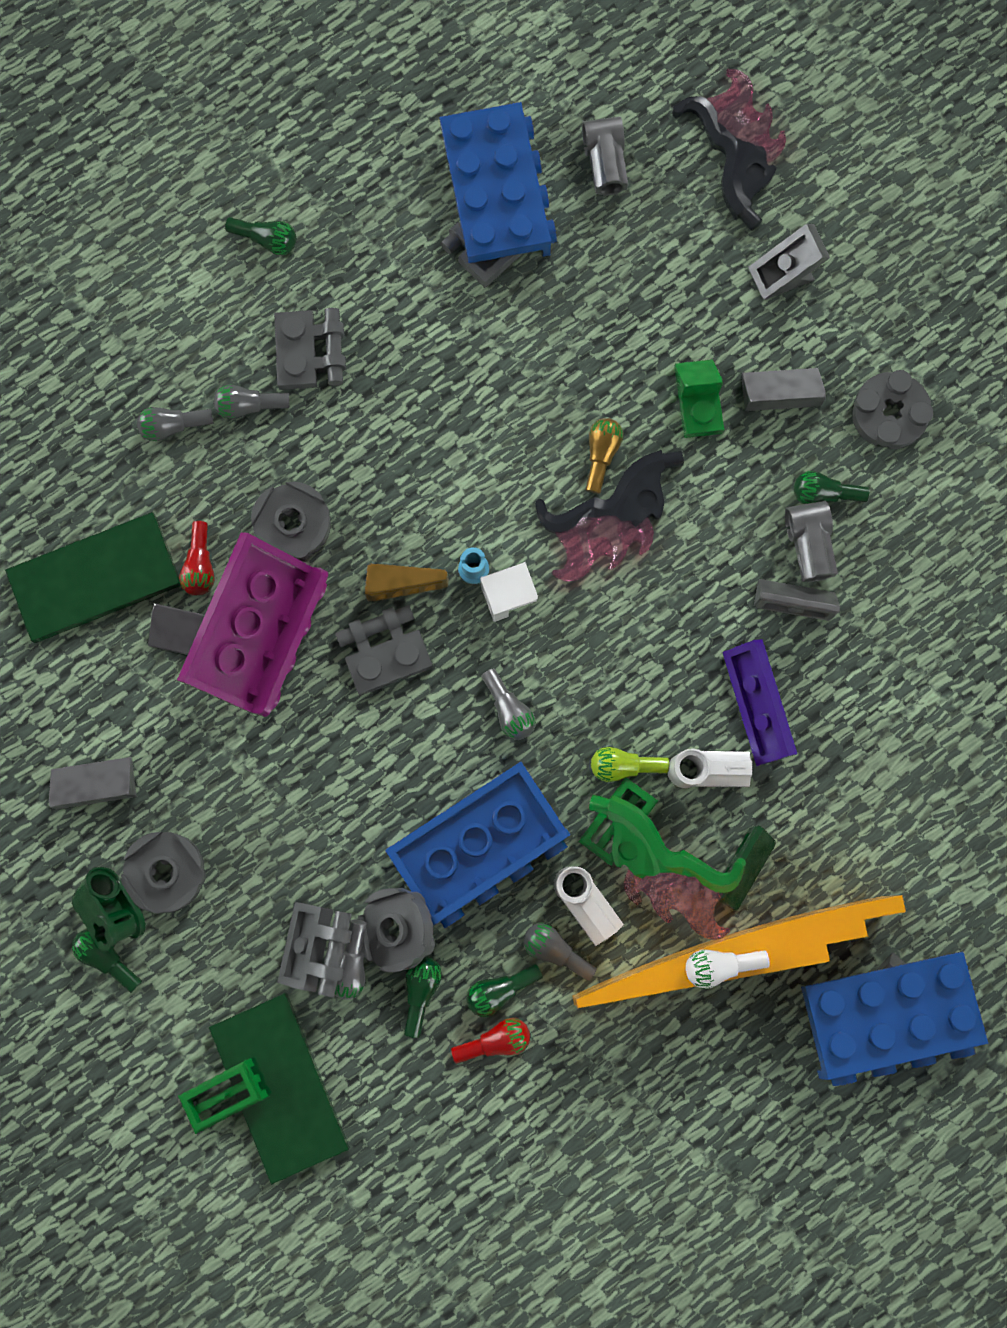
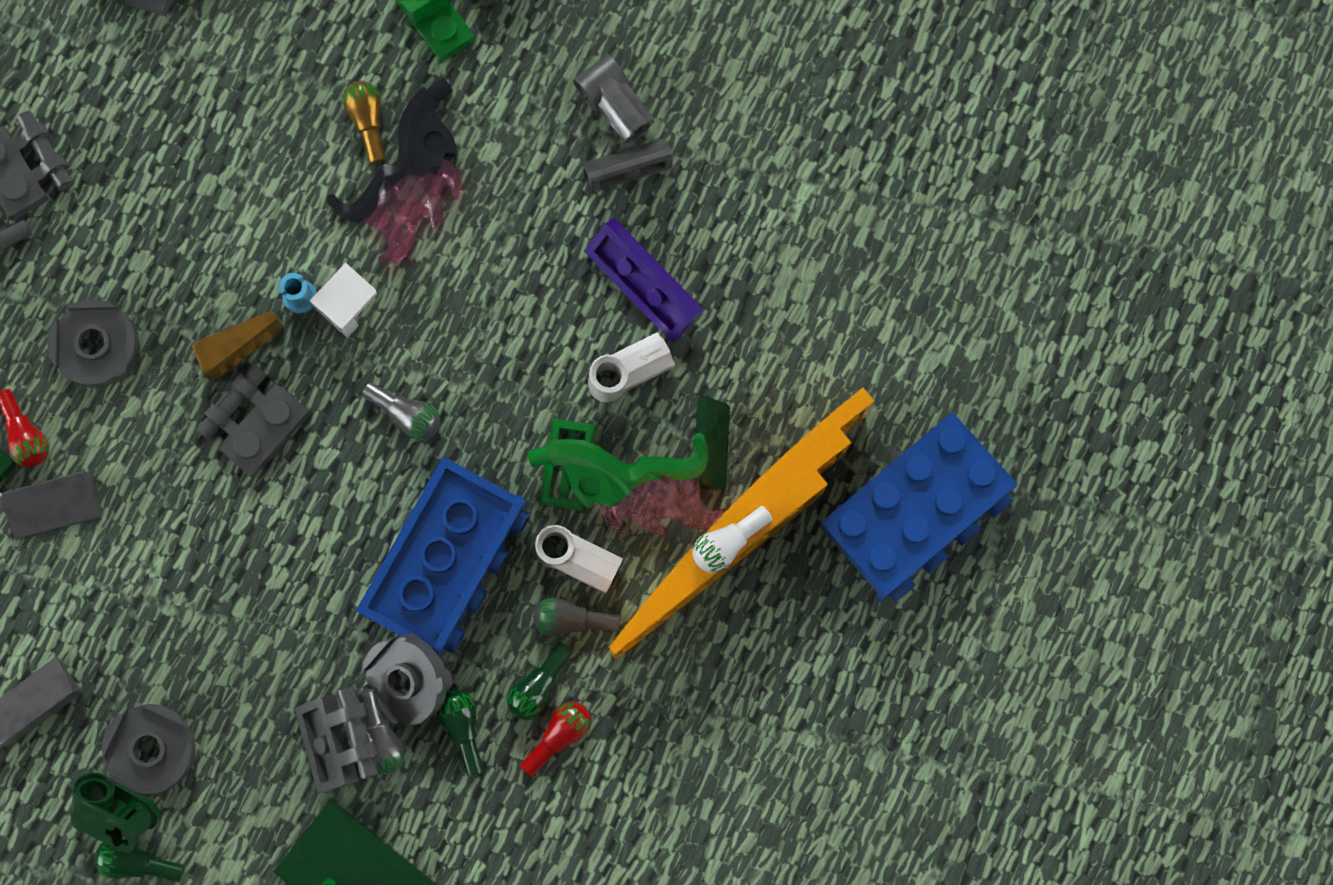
camera: 30 degrees left, 0 degrees up
magenta bracket [177,532,328,717] -> none
lime piece [591,746,669,782] -> none
dark green piece [793,471,870,504] -> none

